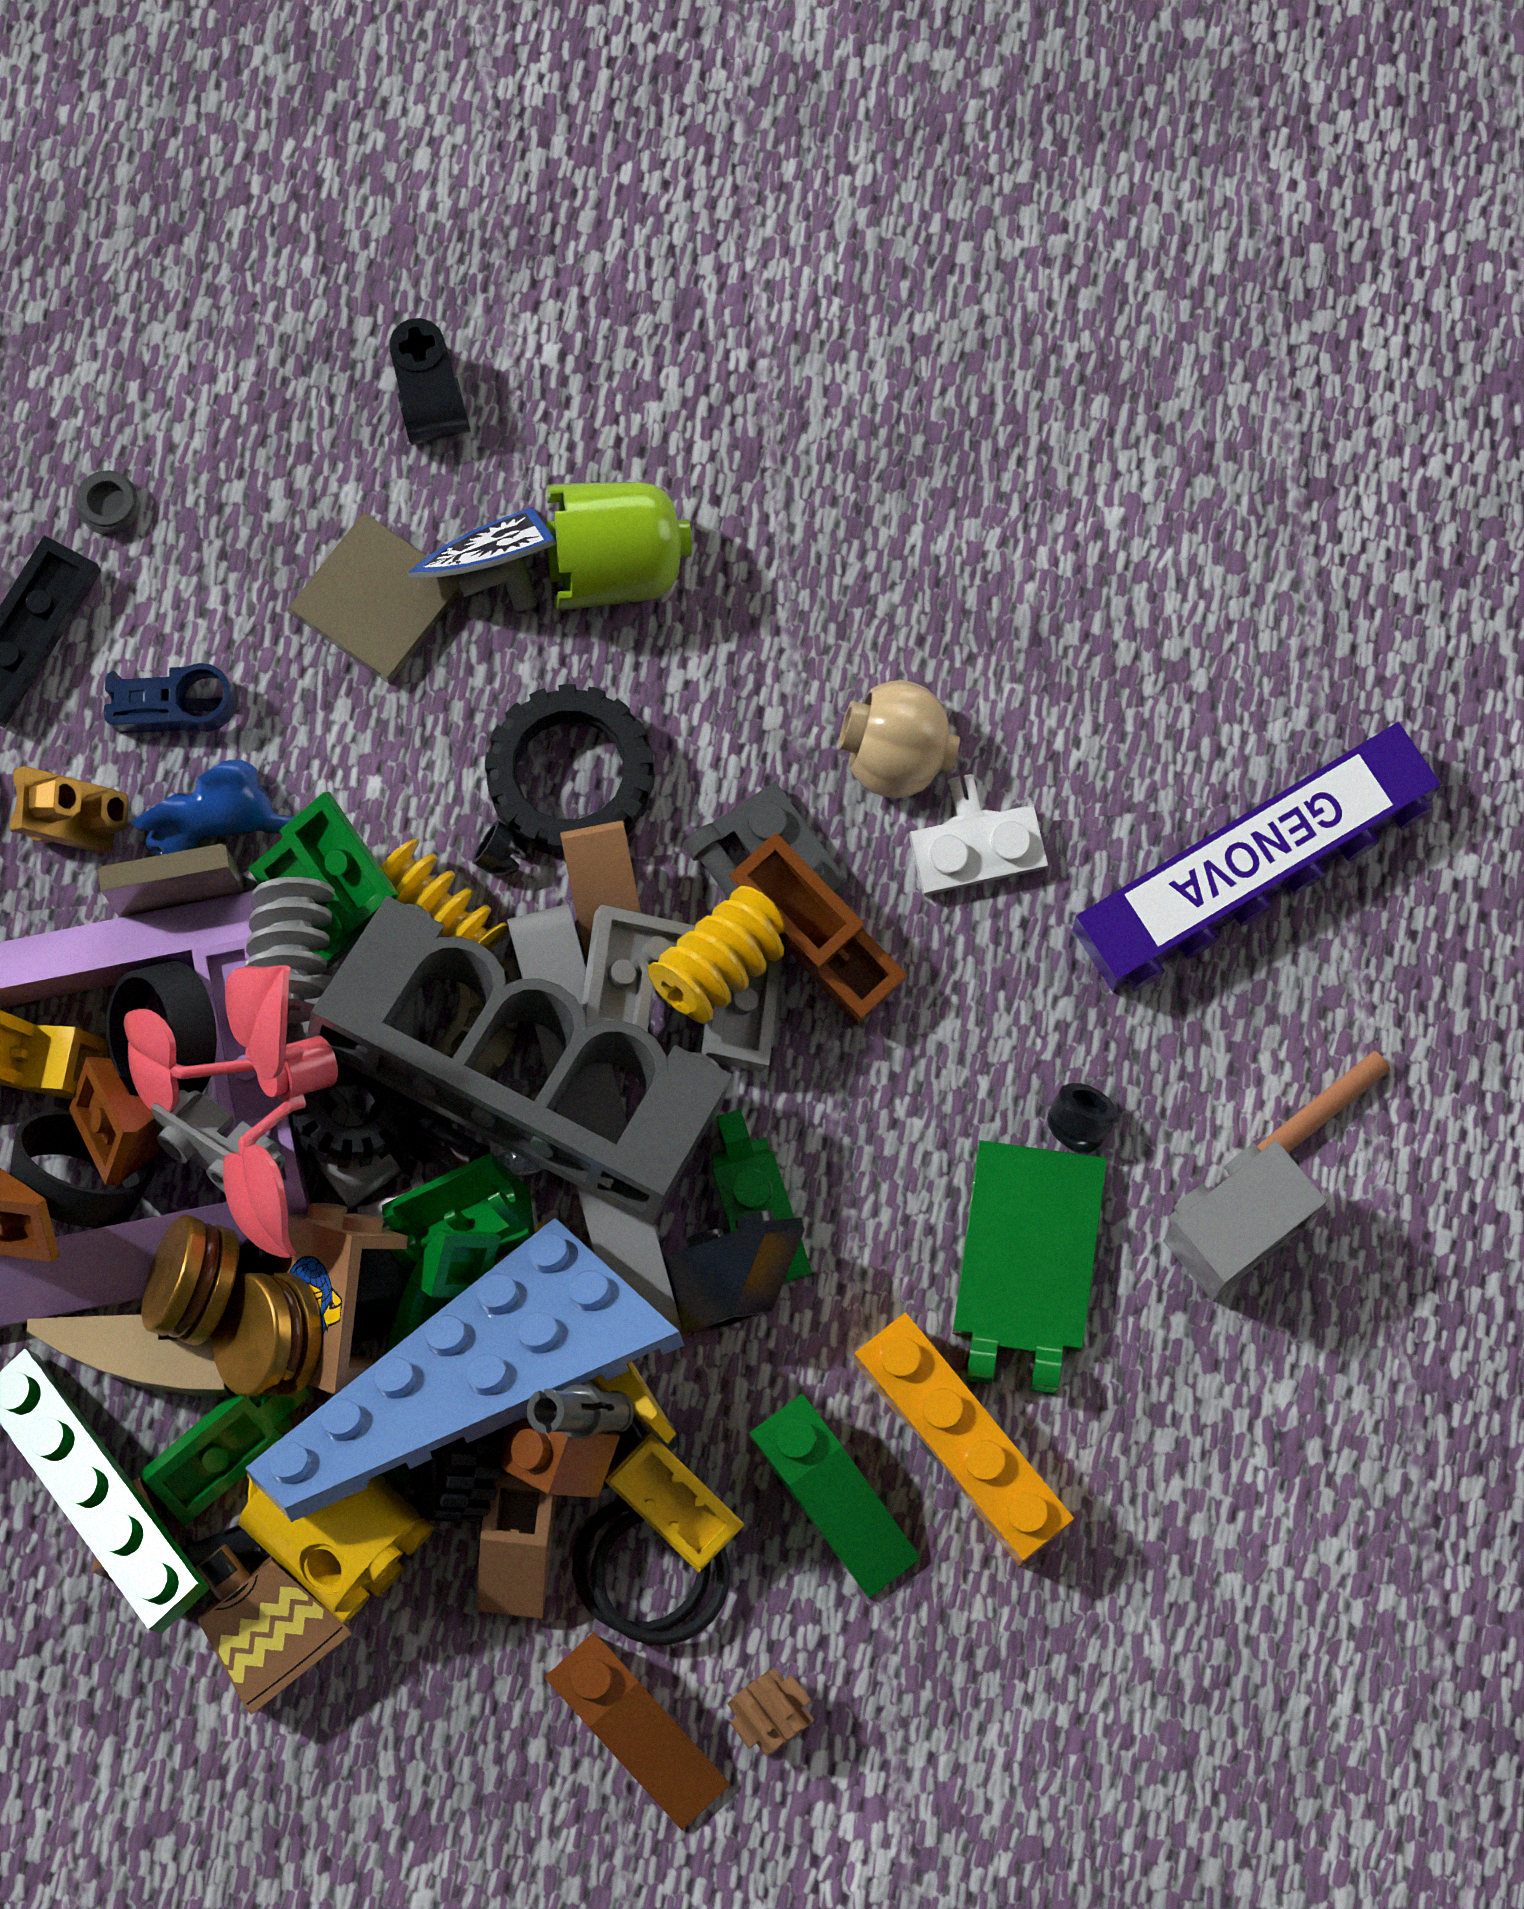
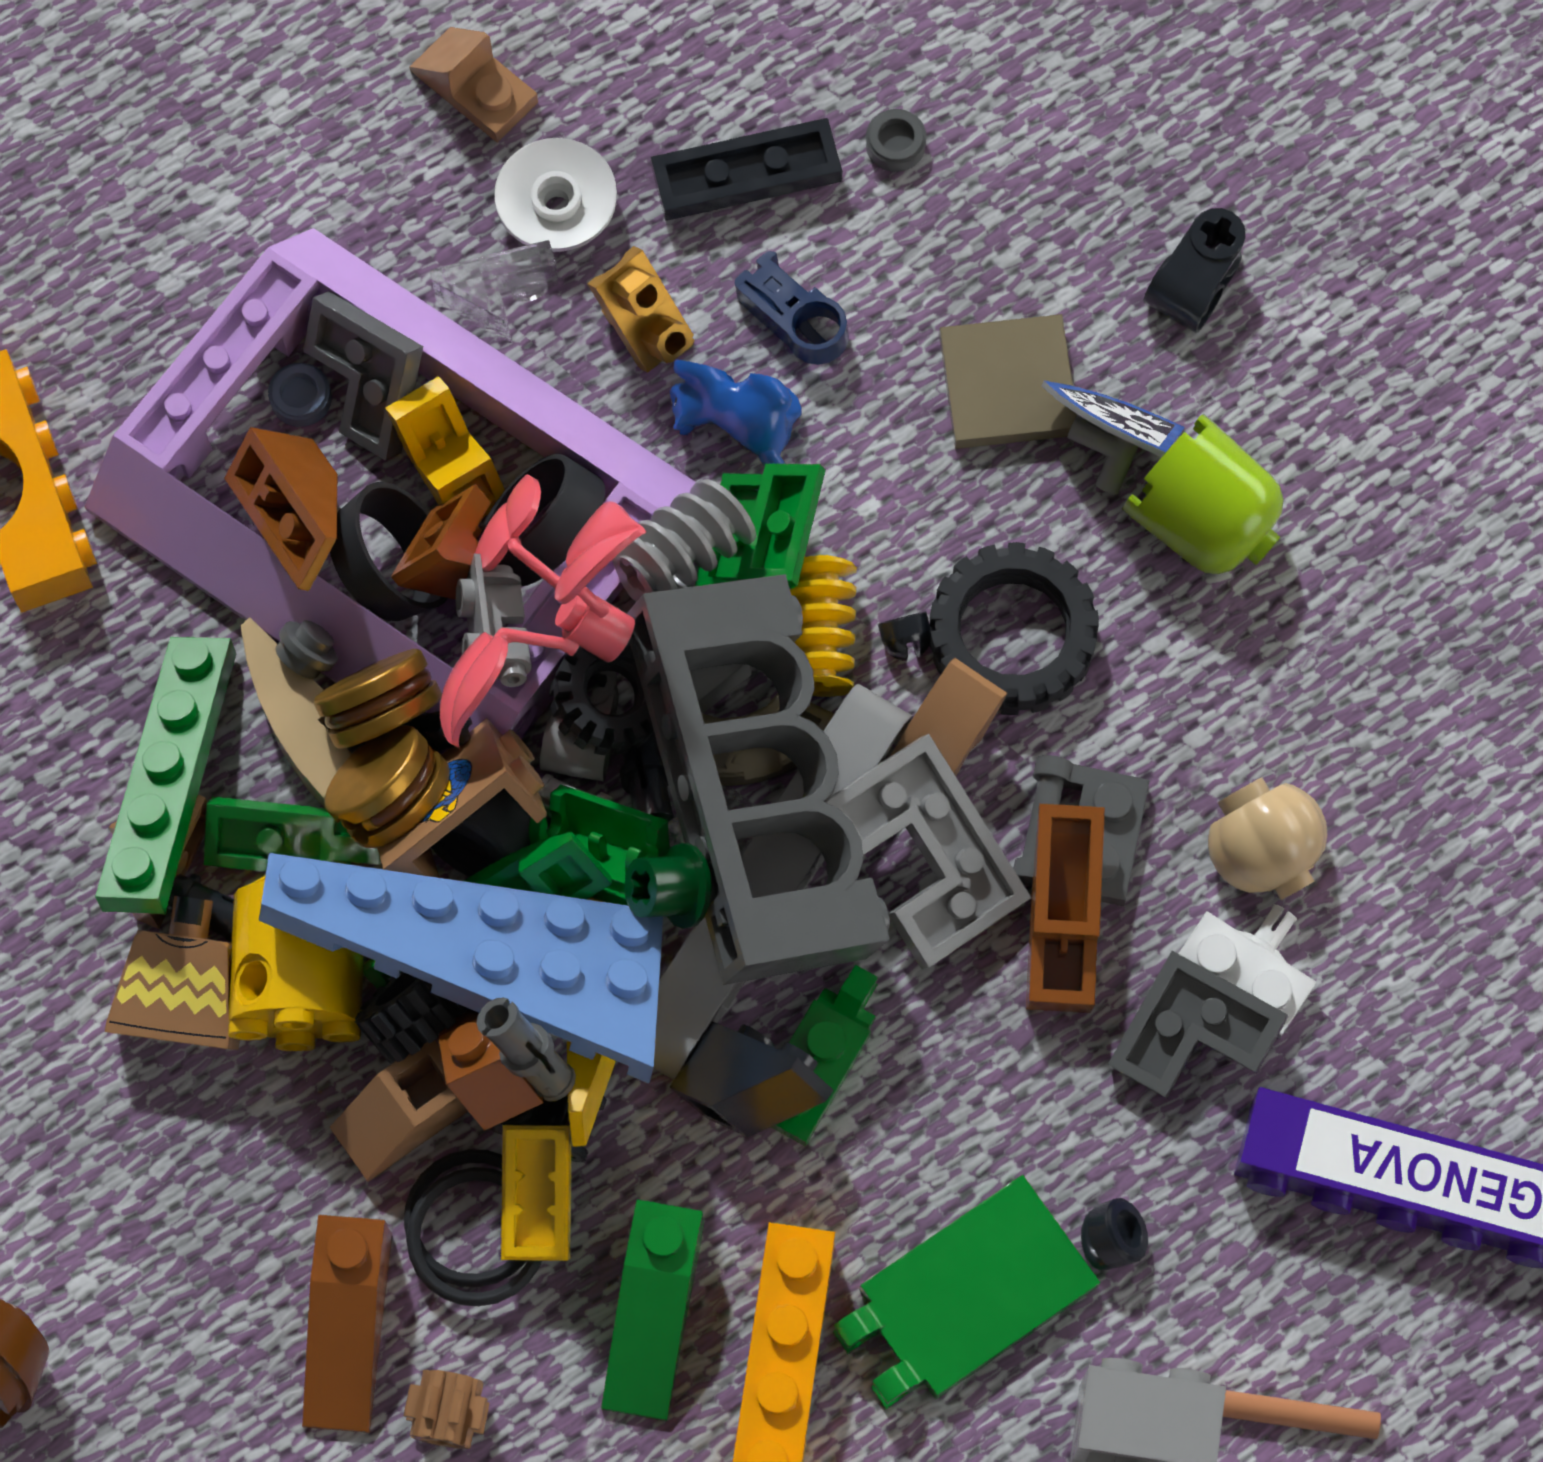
camera: 45 degrees right, 5 degrees down
dark tan tile [97,844,245,918] -> none
yellow piece [647,886,785,1024] -> none
none -> dark grey plate [275,620,338,679]
none -> dark green piece [624,843,712,929]
none -> dark grey plate [1108,951,1289,1098]

